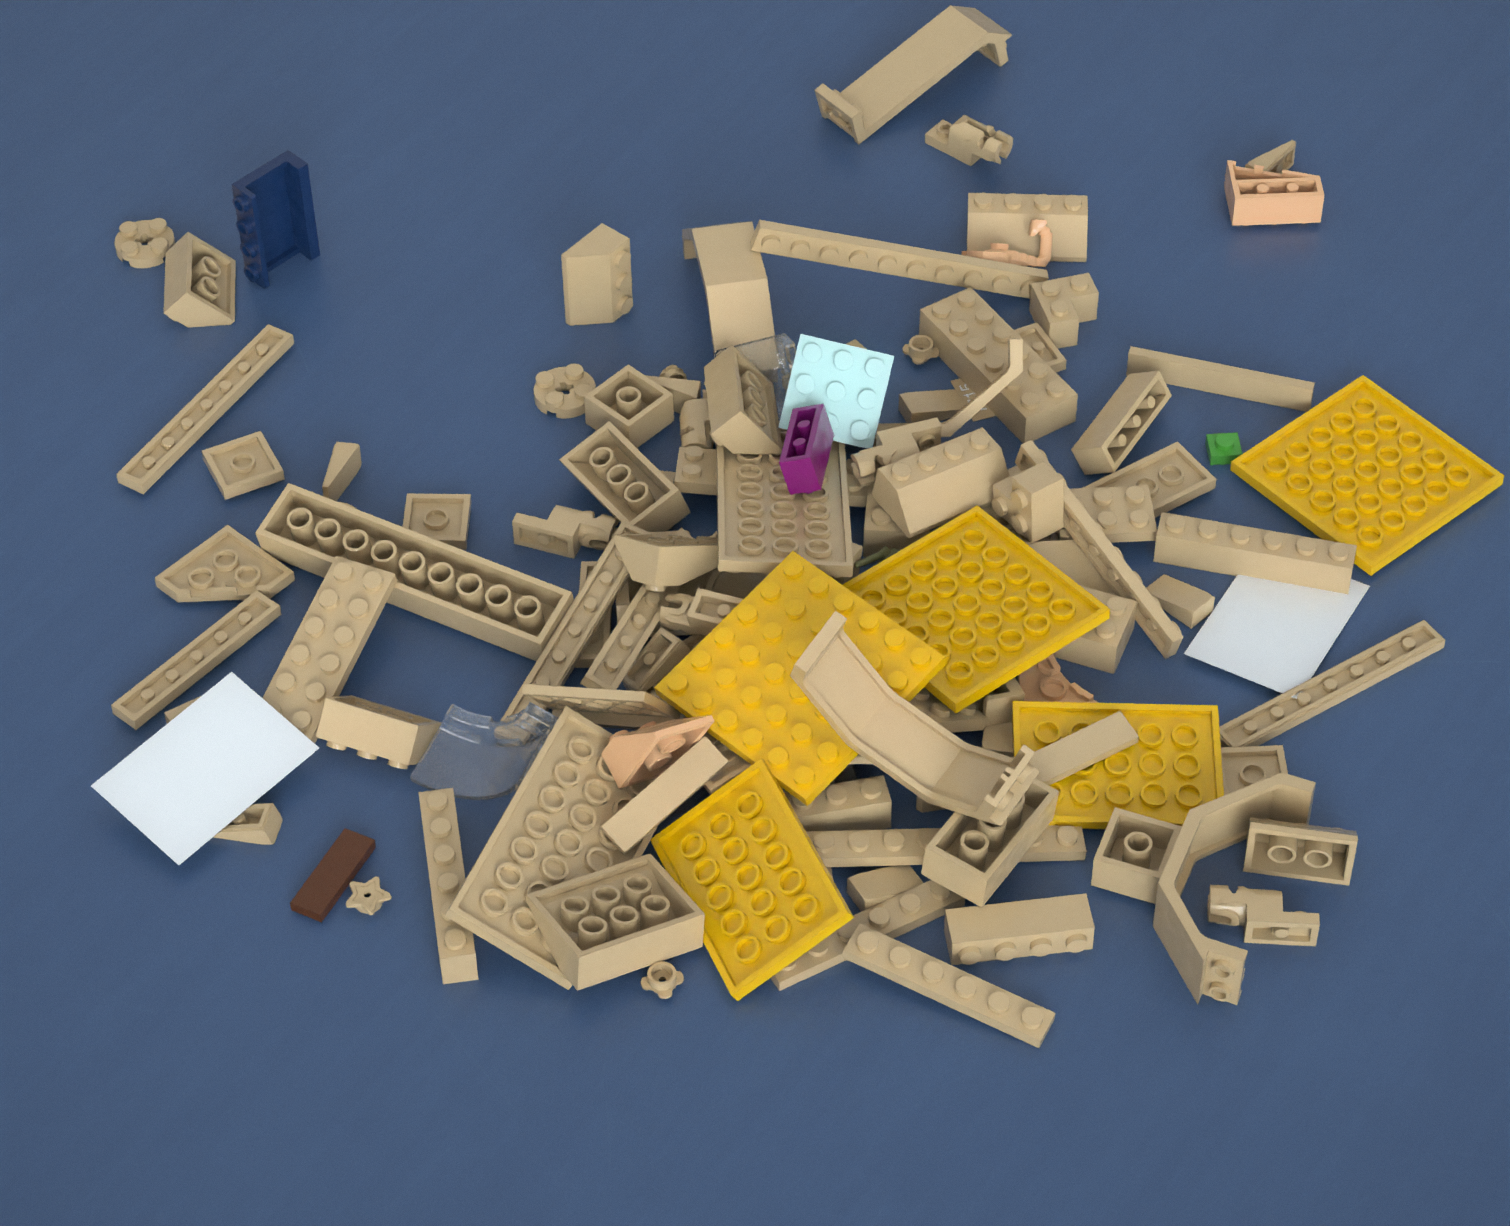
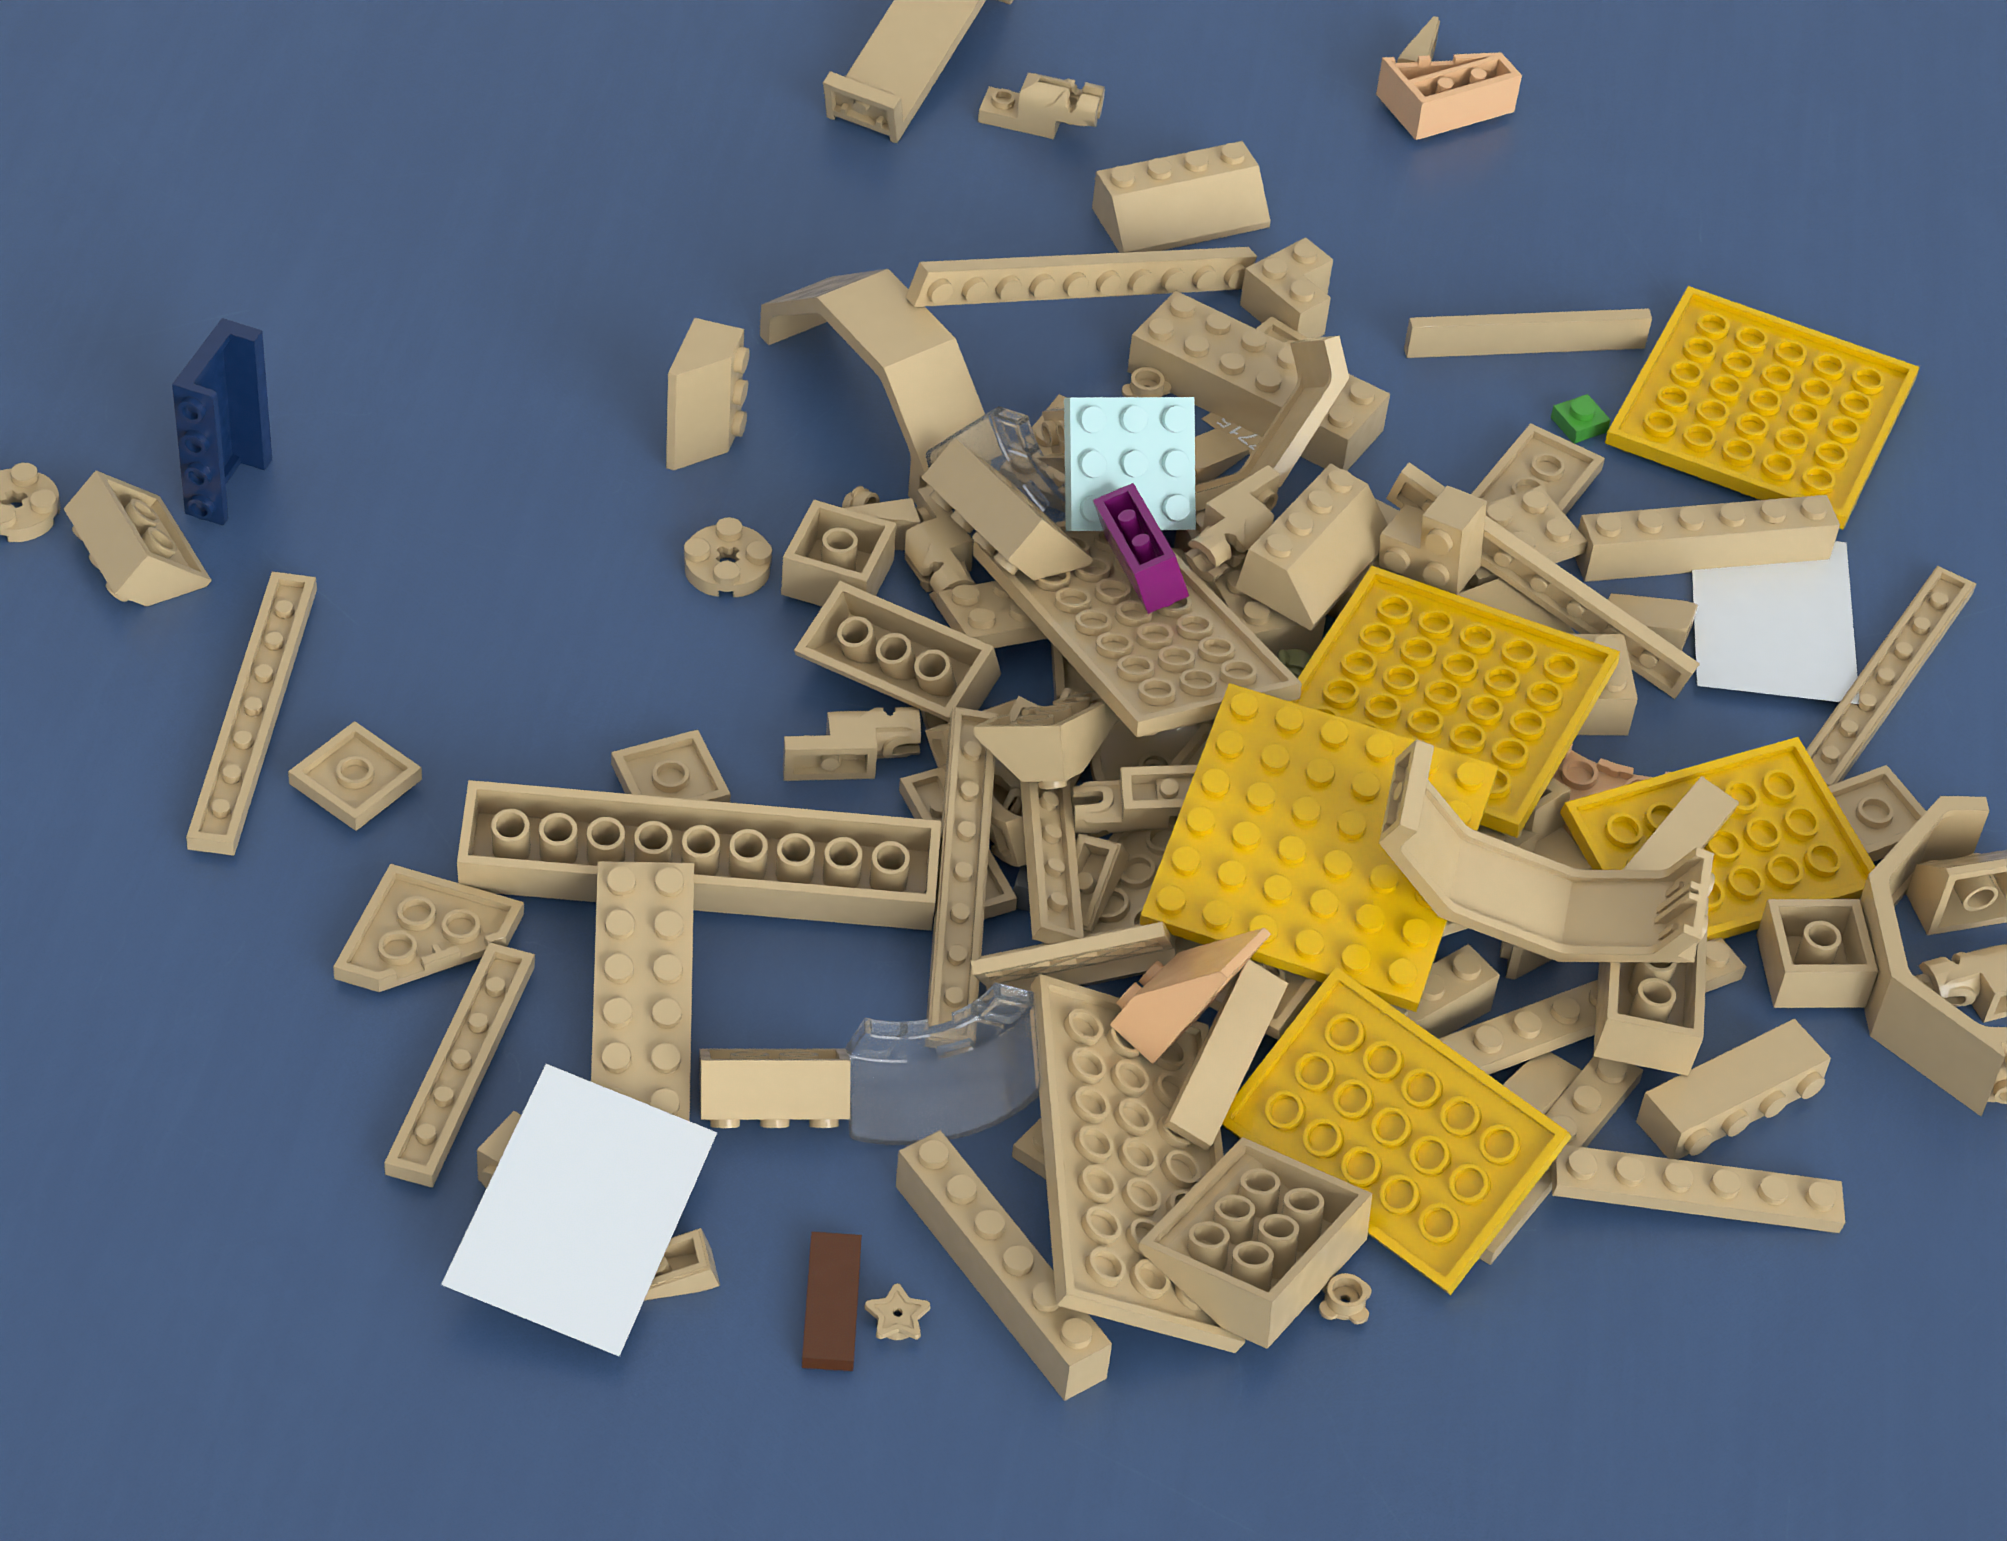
camera: 30 degrees left, 0 degrees up
tan slope [322,442,362,501] -> none
light nougat animal [961,218,1053,267] -> none
tan brick [1071,370,1172,475] -> none

